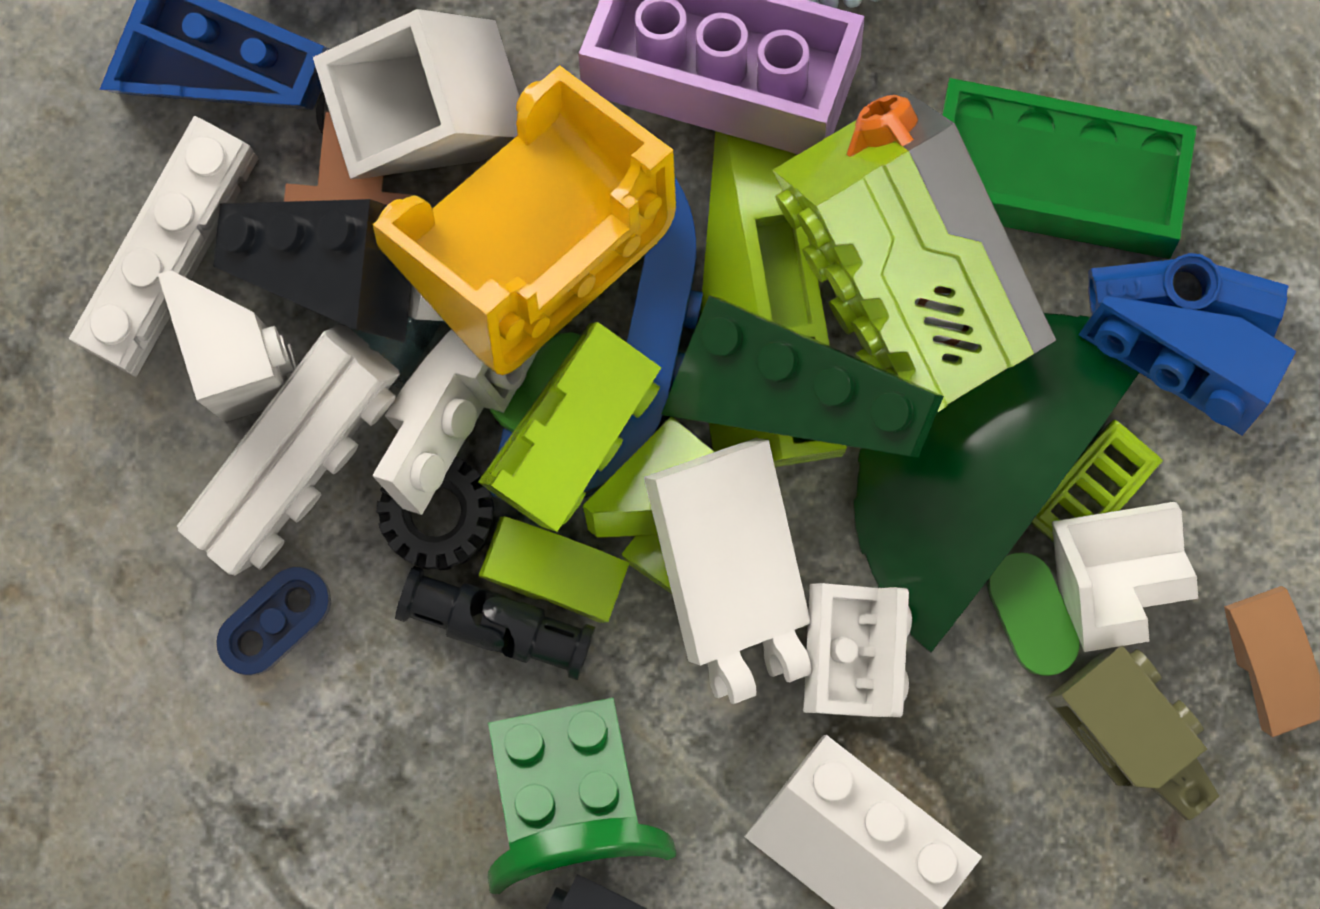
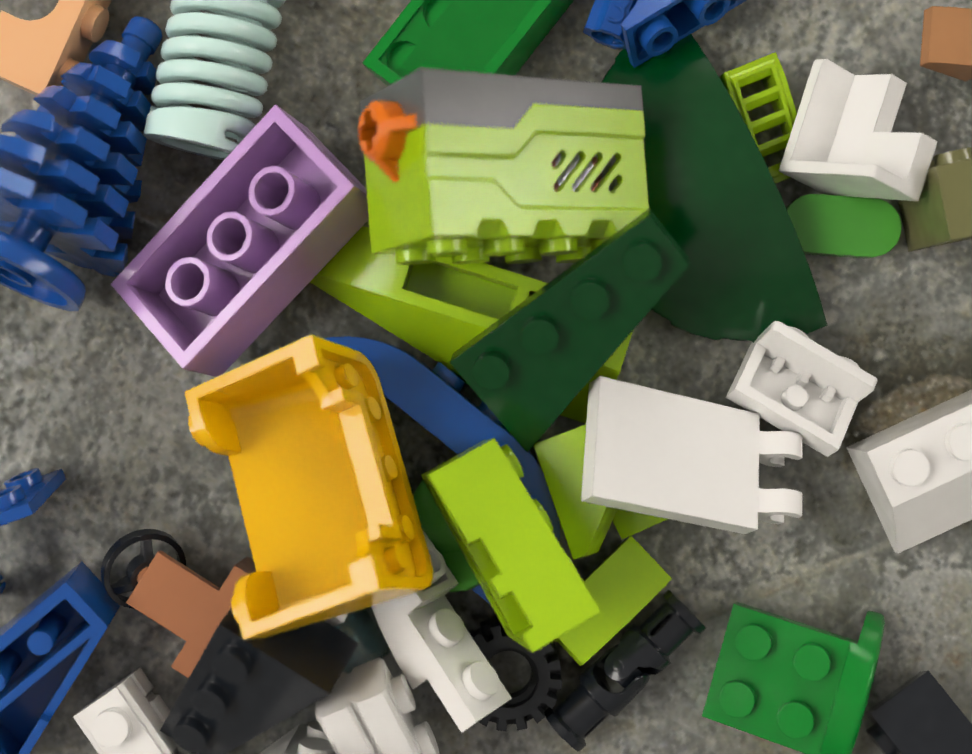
camera: 65 degrees left, 5 degrees up
white slope [313,9,519,179] -> none

